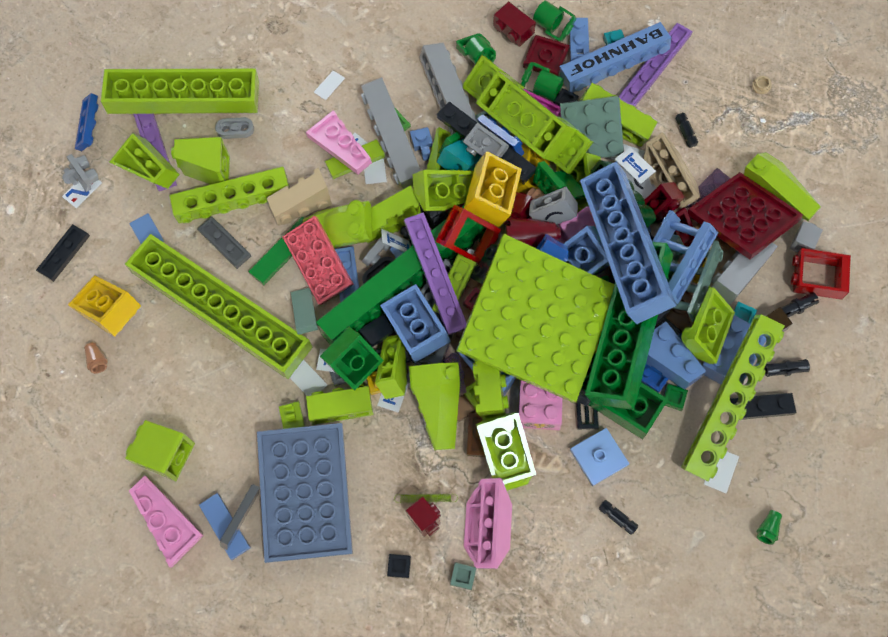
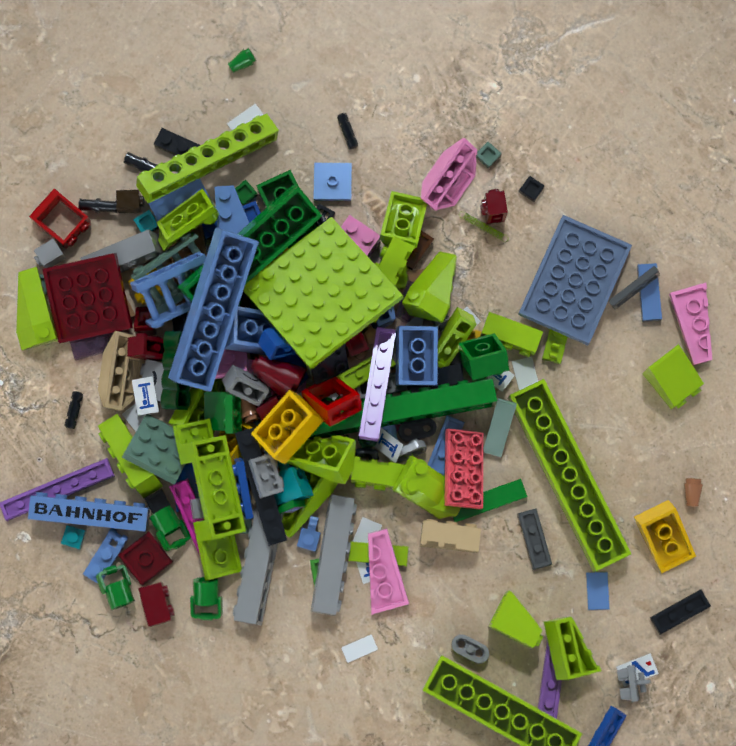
camera: 155 degrees left, 10 degrees up
lime brick [170,166,290,224] -> none

